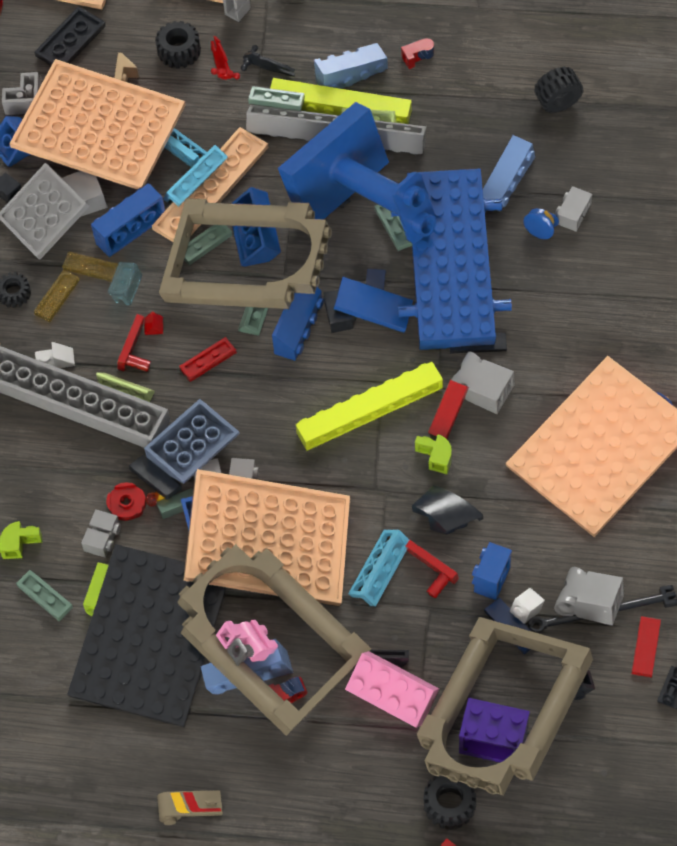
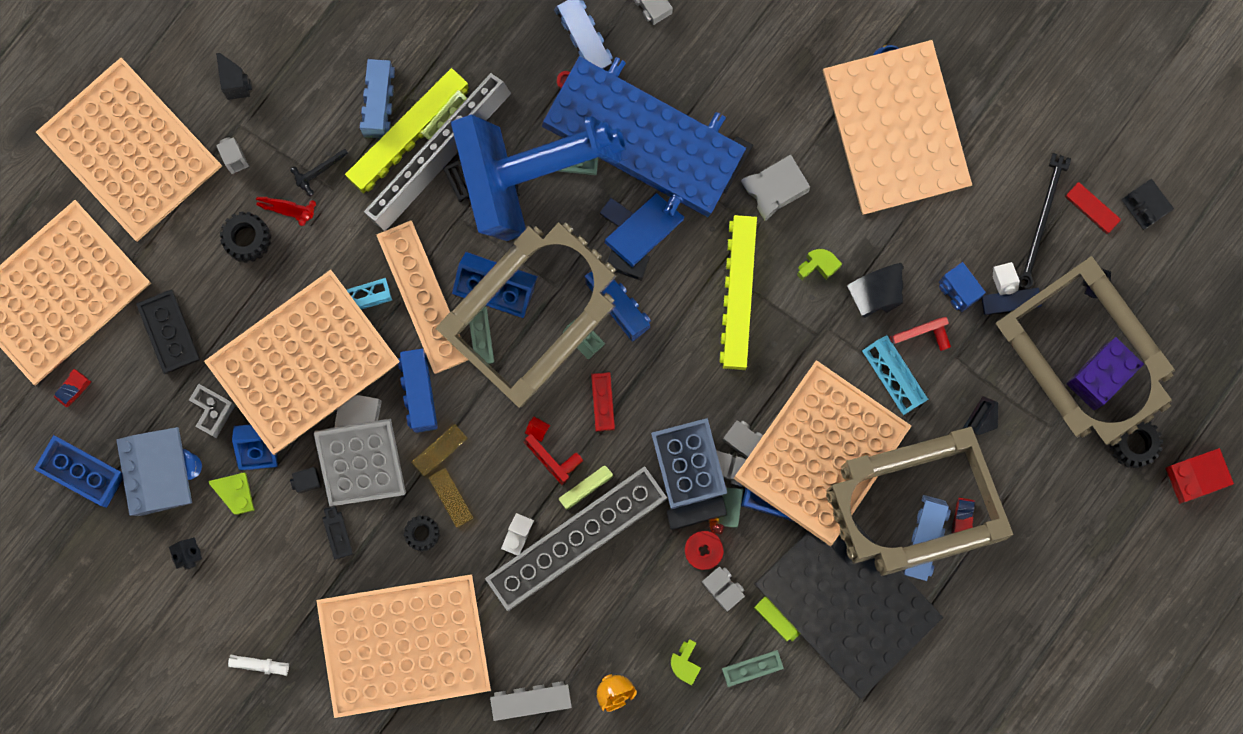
camera: 65 degrees left, 20 degrees up
clear light blue hinge [108,262,142,305] -> none
tan slope [115,53,139,82] -> none
dark tan door [157,790,223,825] -> none
medium azure fence [164,145,228,207] -> none
bright pink hips [216,620,278,666] -> none
sand green plate [248,86,305,111] -> none
bright pink brick [345,651,439,728] -> none
leg [401,38,434,69] -> none
red tile [428,380,469,439] -> none
blue piece [523,208,559,239] -> none
light grey piece [554,567,624,626] -> none

